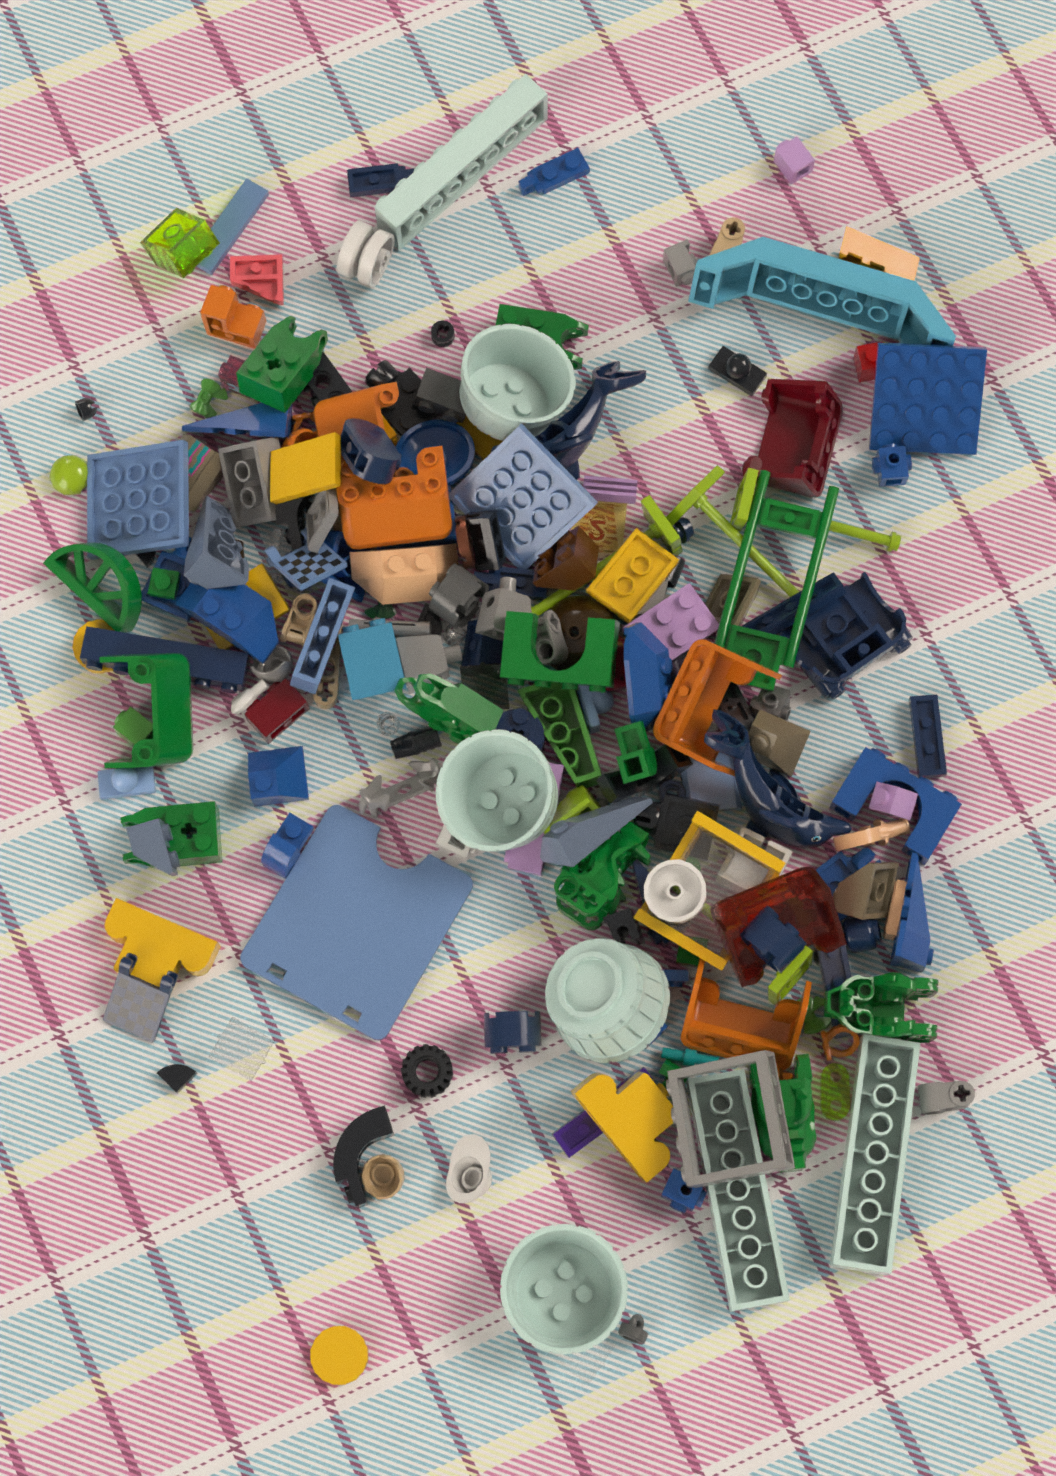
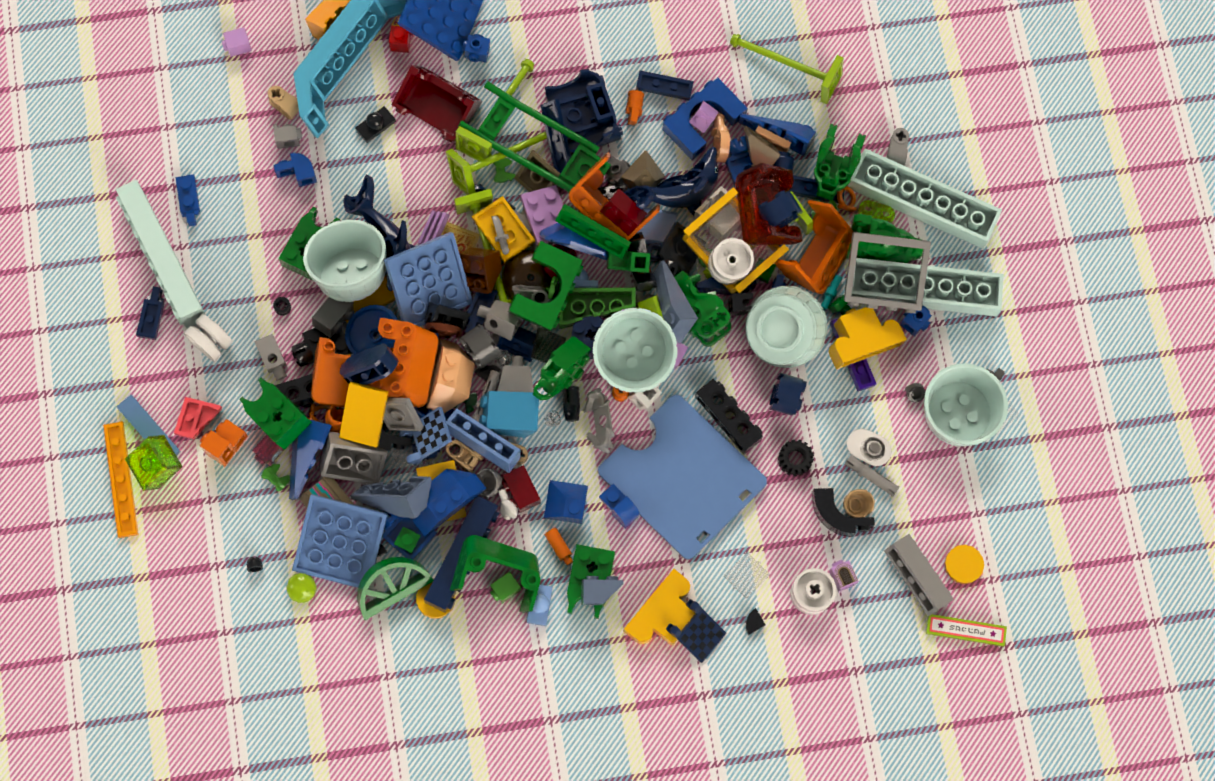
camera: 80 degrees left, 0 degrees up
none -> light orange tile [103,421,139,538]
none -> light grey torso [254,334,287,381]
none -> blue brick [273,153,317,187]
none -> light grey piece [491,216,509,255]
none -> bright green piece [493,158,515,183]
none -> orange cylinder [544,527,573,566]
none -> bright green piece [546,276,559,299]
none -> green fence [555,204,631,259]
none -> dark red brick [600,189,648,236]
none -> orange hinge [625,90,644,126]
none -> black brick [695,378,763,455]
none -> lime tile [730,34,844,104]
none -> white wheel [790,568,836,615]
none -> brick [829,560,859,593]
none -> light grey pin [844,454,900,497]
none -> light grey brick [884,534,954,616]
none -> dark grey tile [905,383,926,402]
none -> tile [926,614,1007,647]

